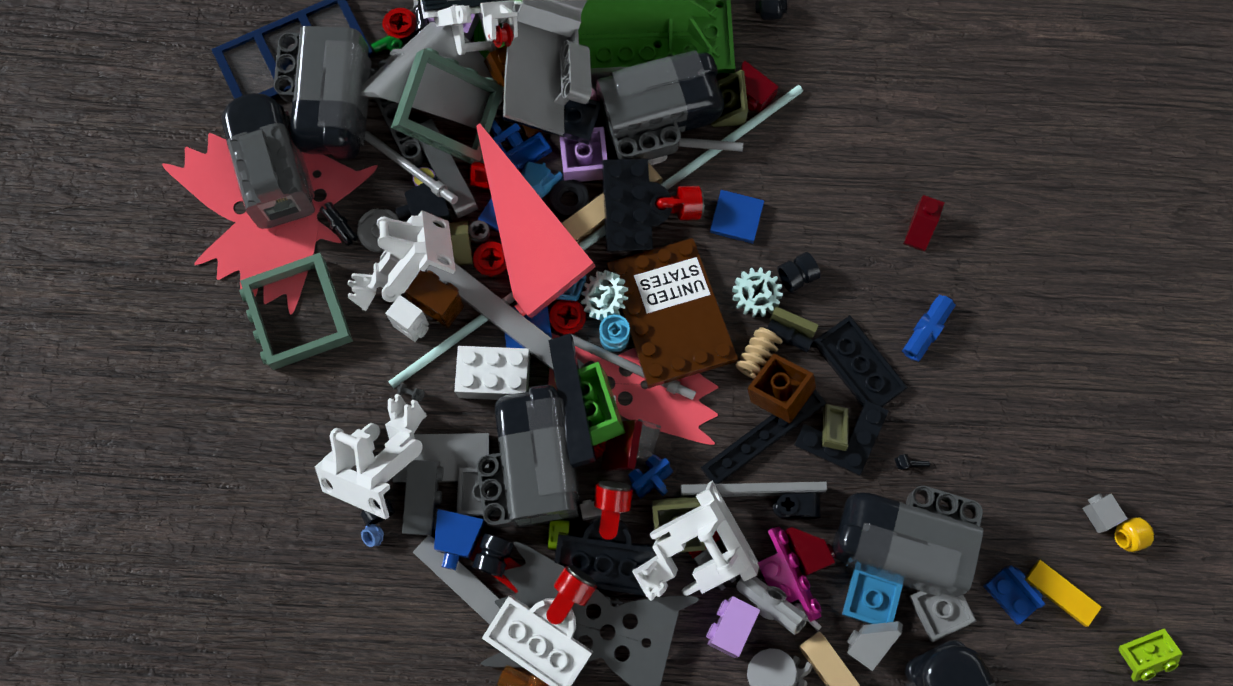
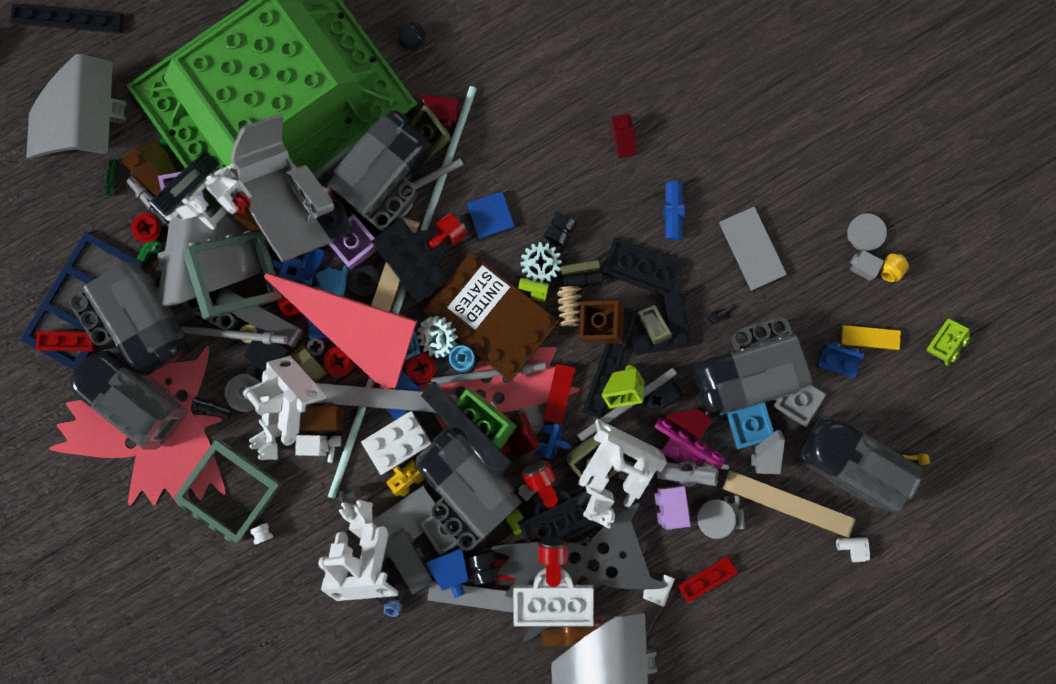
camera: 30 degrees left, 10 degrees up
none -> red tile [36,331,96,352]
none -> white wheel [249,523,273,545]
none -> white hand [327,436,341,463]
none -> yellow hips [386,459,424,497]
none -> lime piece [518,278,549,302]
none -> red tile [543,364,575,424]
none -> lime torso [602,365,644,408]
none -> light grey tile [719,207,787,291]
none -> light grey tile [847,213,887,251]

